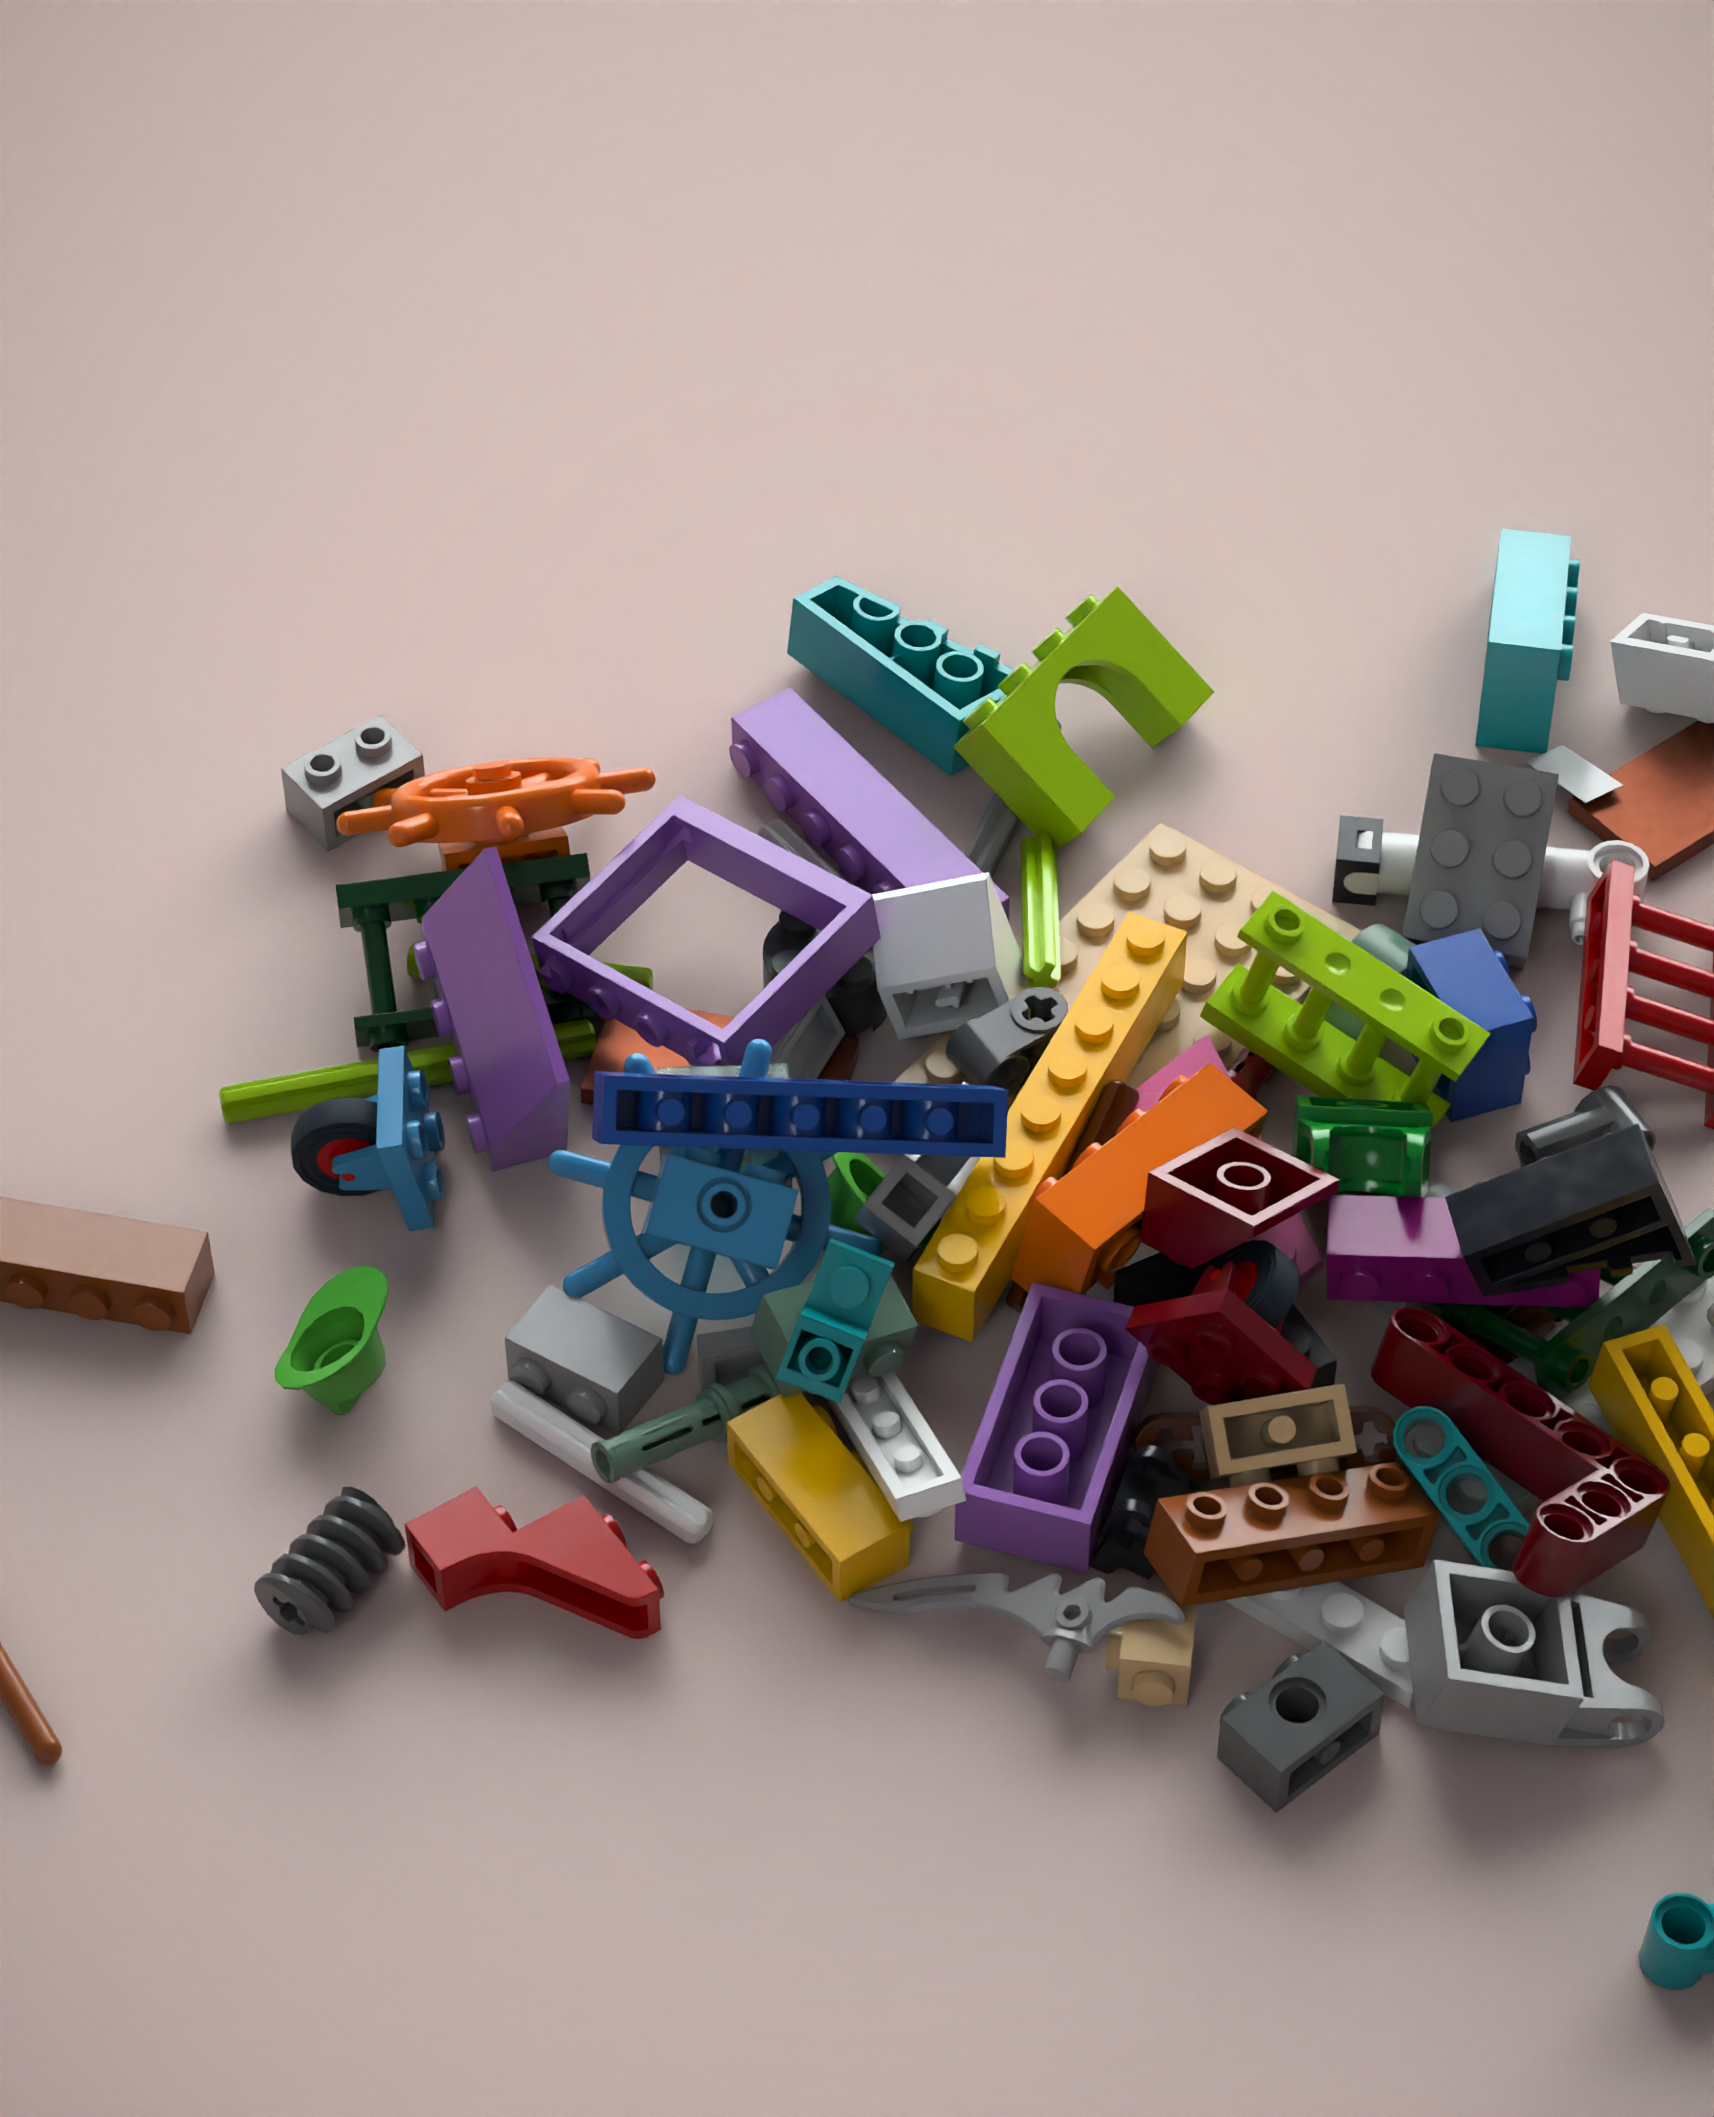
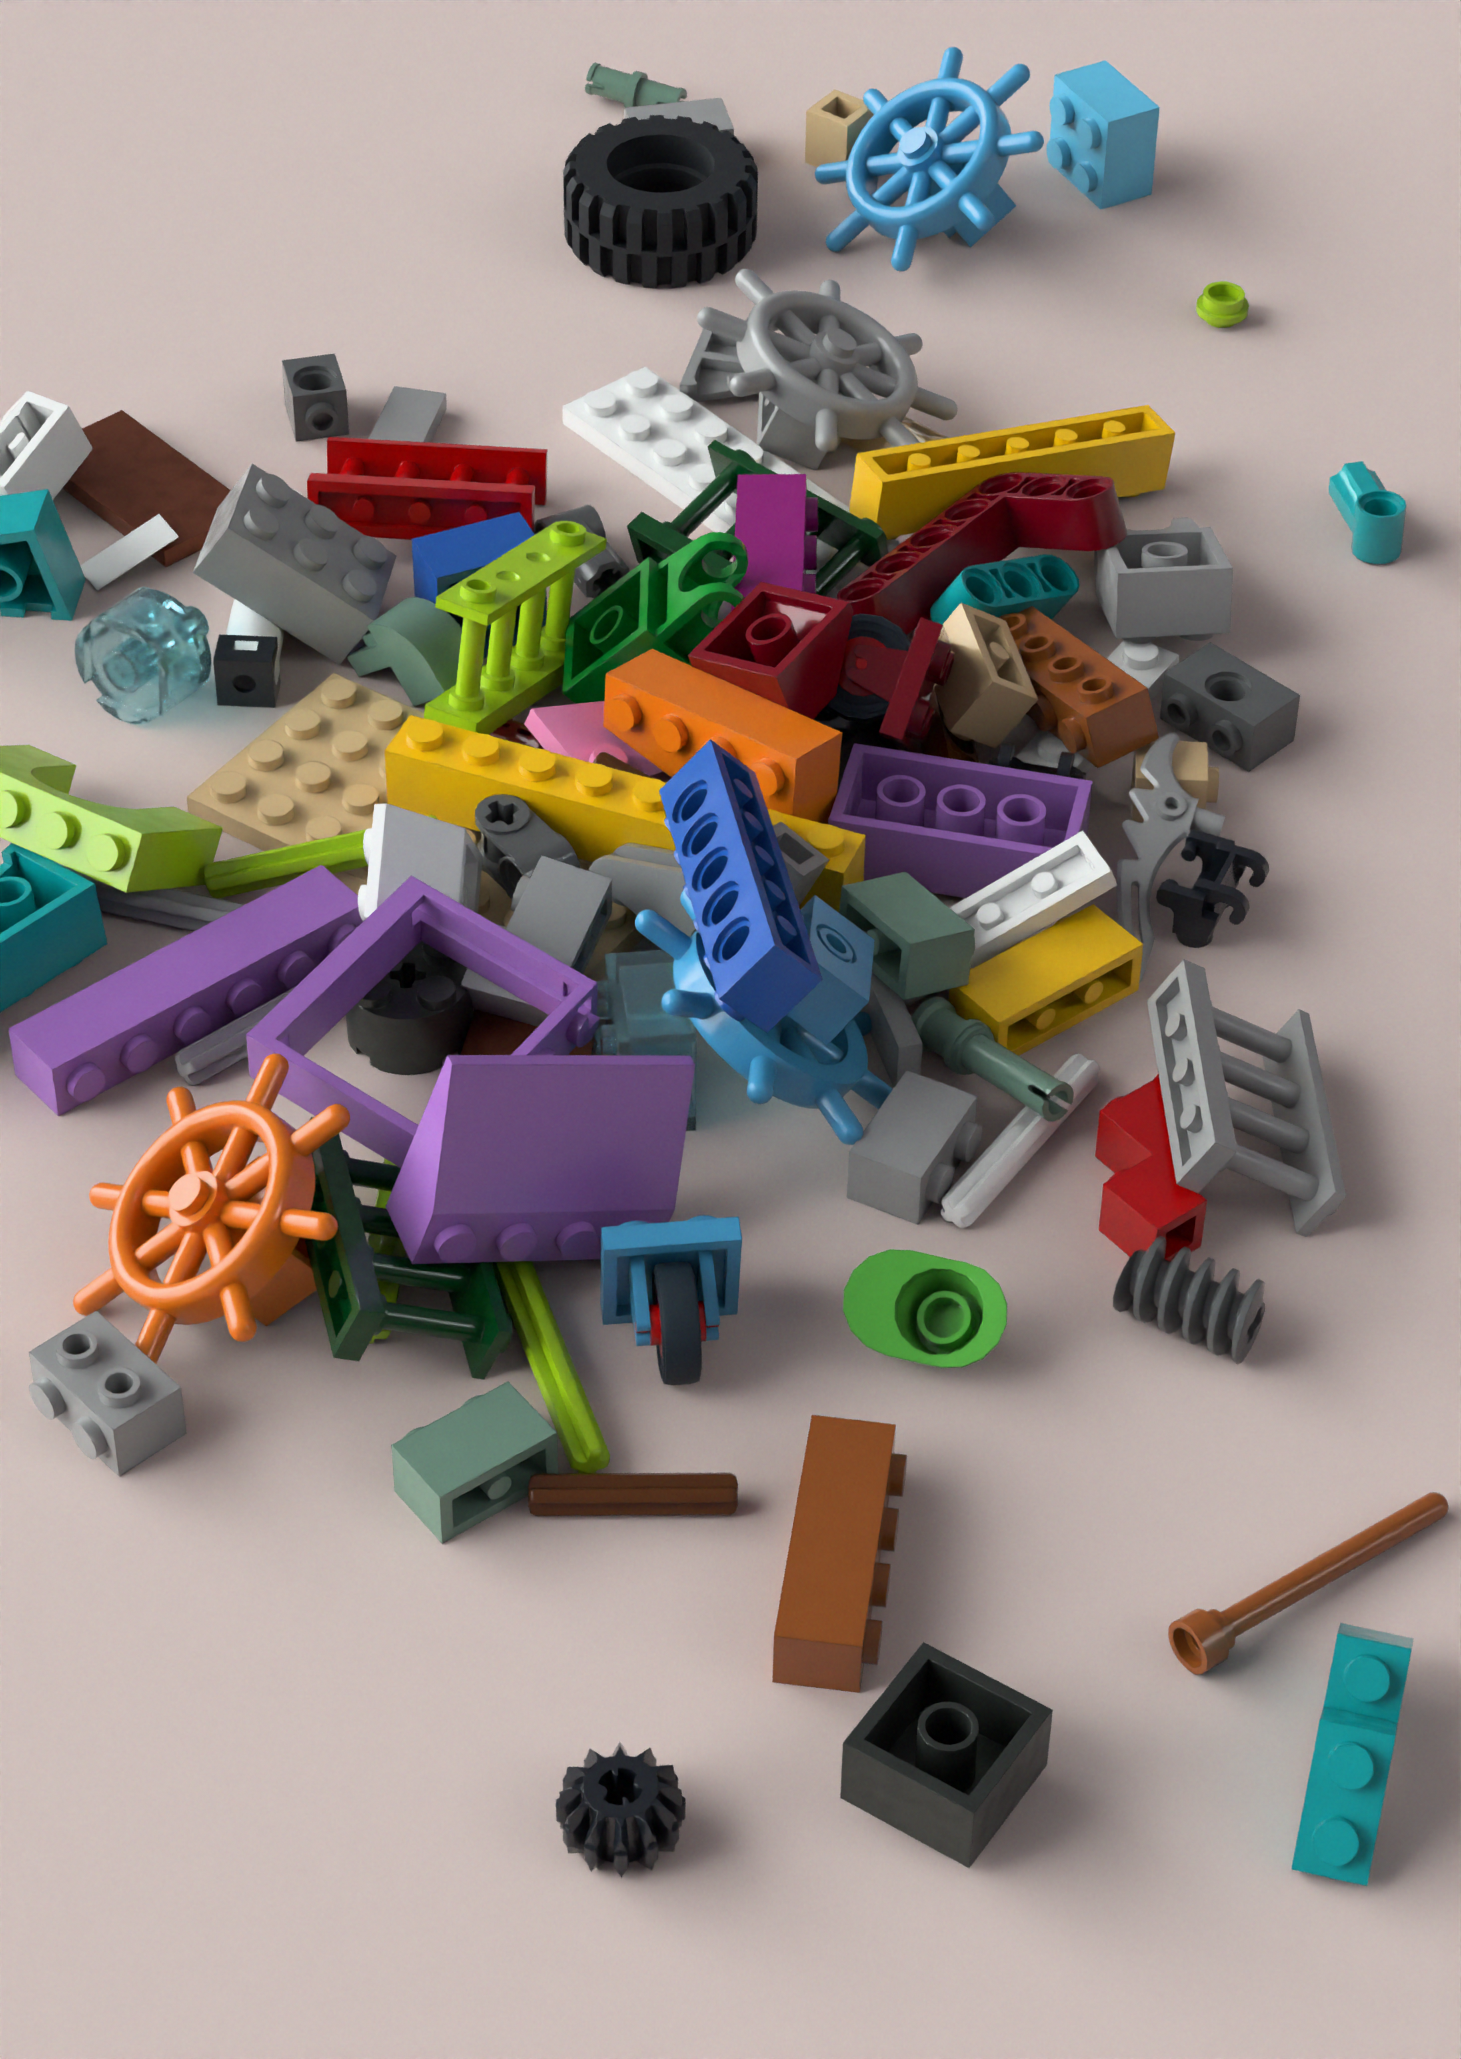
camera: 95 degrees left, 5 degrees down
teal slope [775,1238,895,1403] -> none
black wedge [1445,1123,1697,1297] -> none
none -> clear light blue brick [75,587,212,725]
none -> sand green brick [391,1381,558,1544]
none -> light grey brick [498,855,612,974]
none -> reddish brown axle [528,1473,738,1516]
none -> light grey fence [1147,959,1346,1237]
none -> black piece [1156,830,1269,948]

